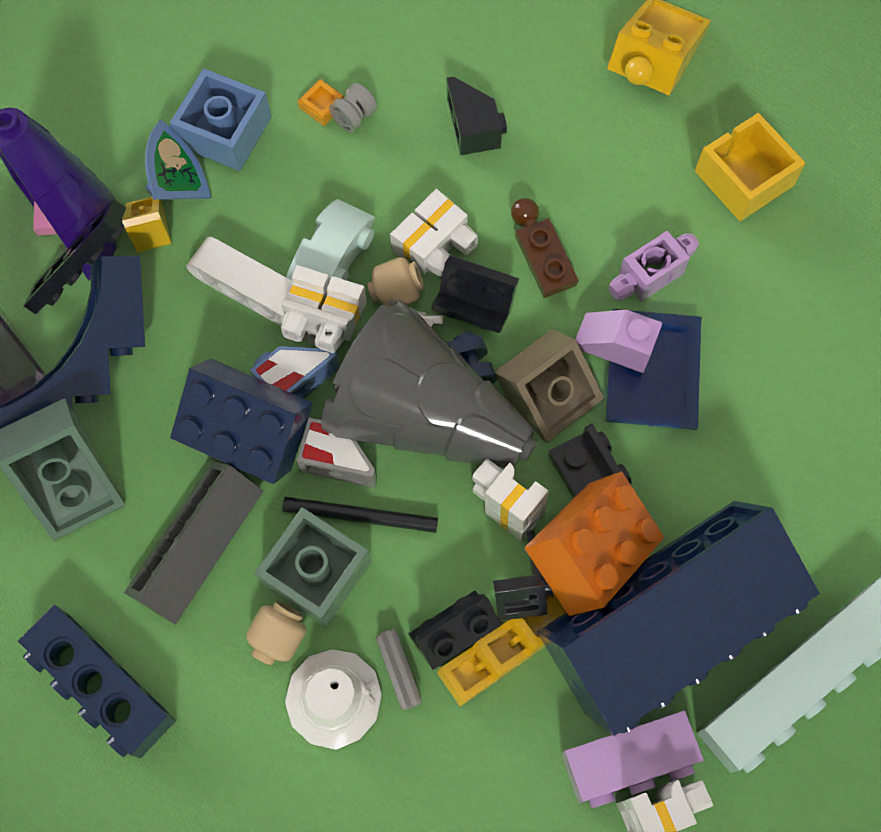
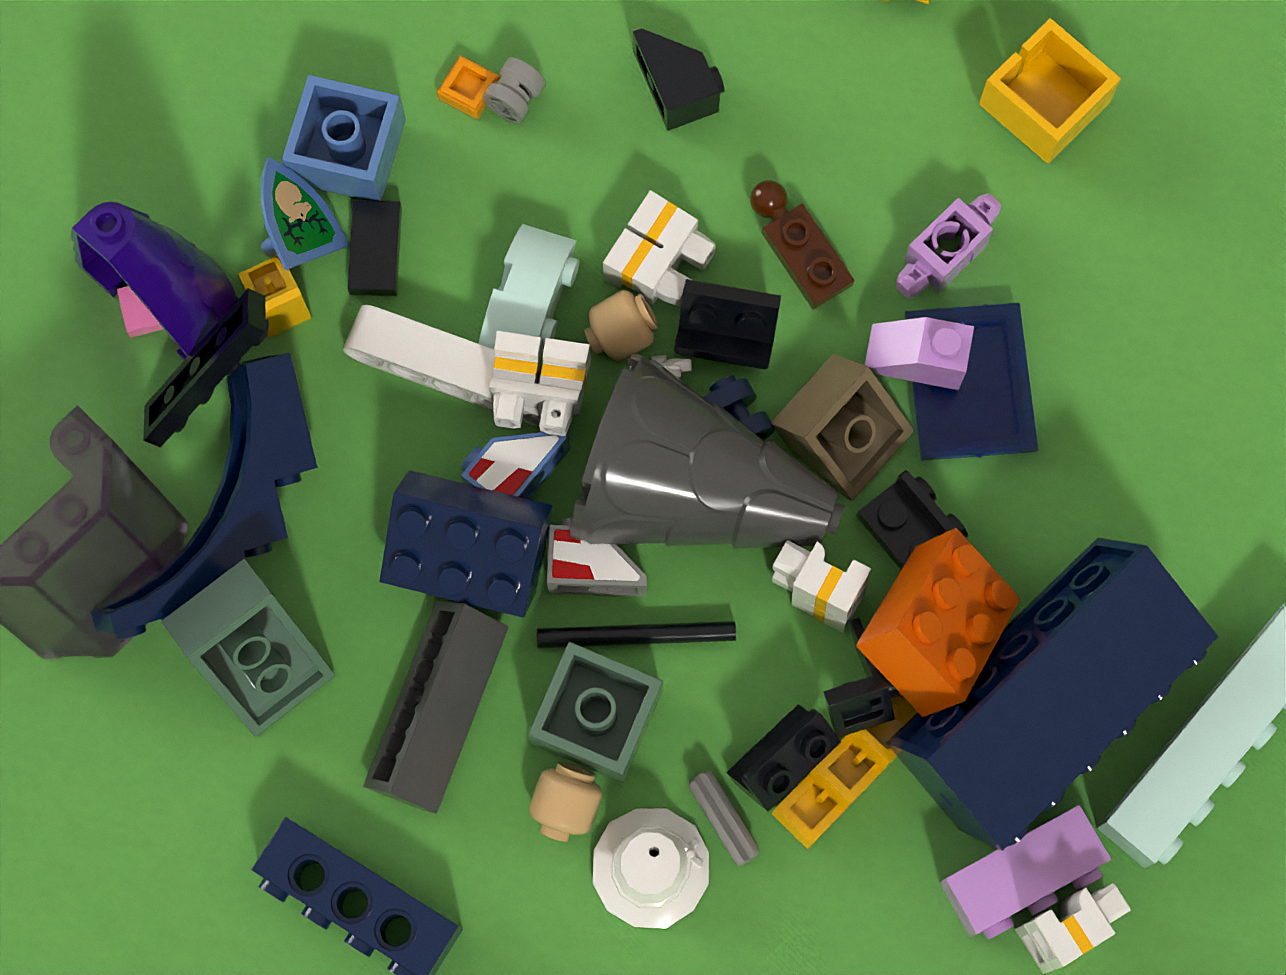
camera: 10 degrees left, 5 degrees up
none -> black tile [348,200,402,296]

